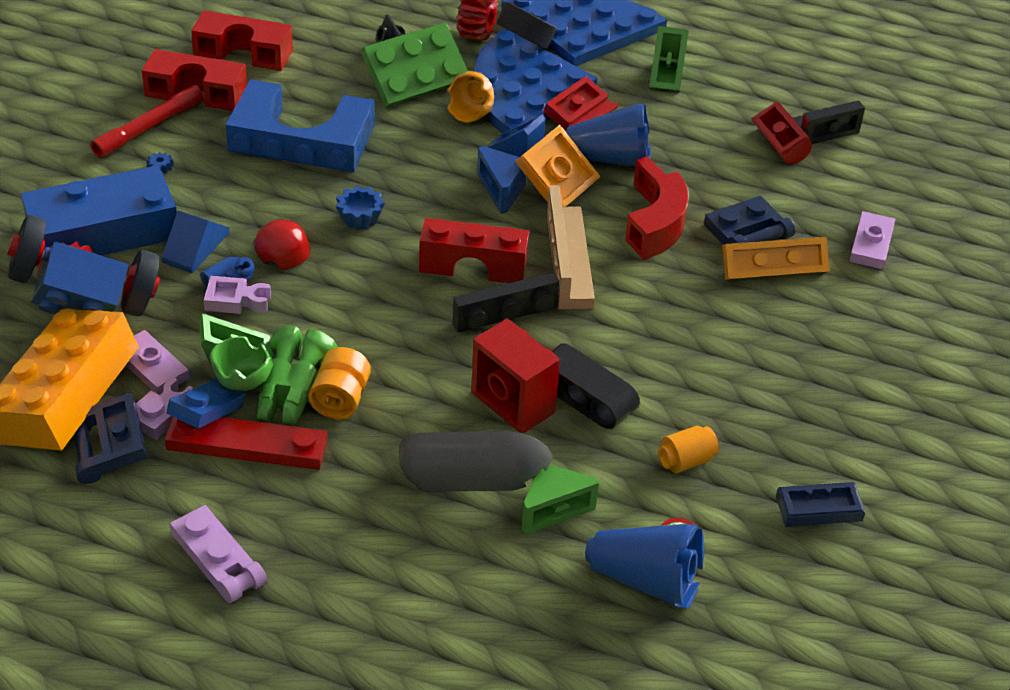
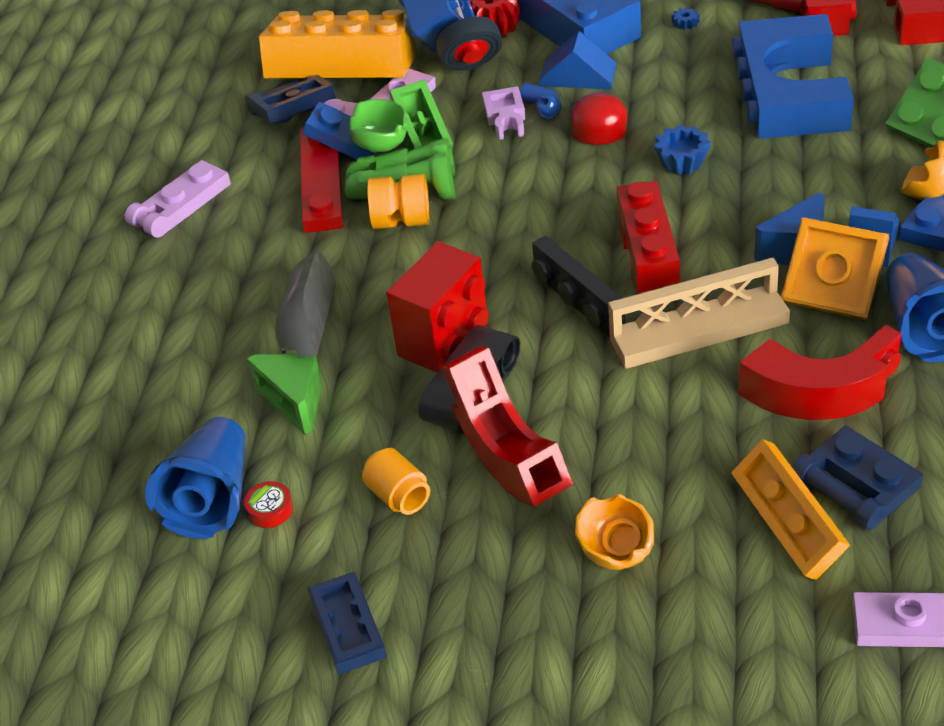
camera: 85 degrees right, 0 degrees up
none -> red arch [442,346,573,507]
none -> light orange hair [575,494,654,570]

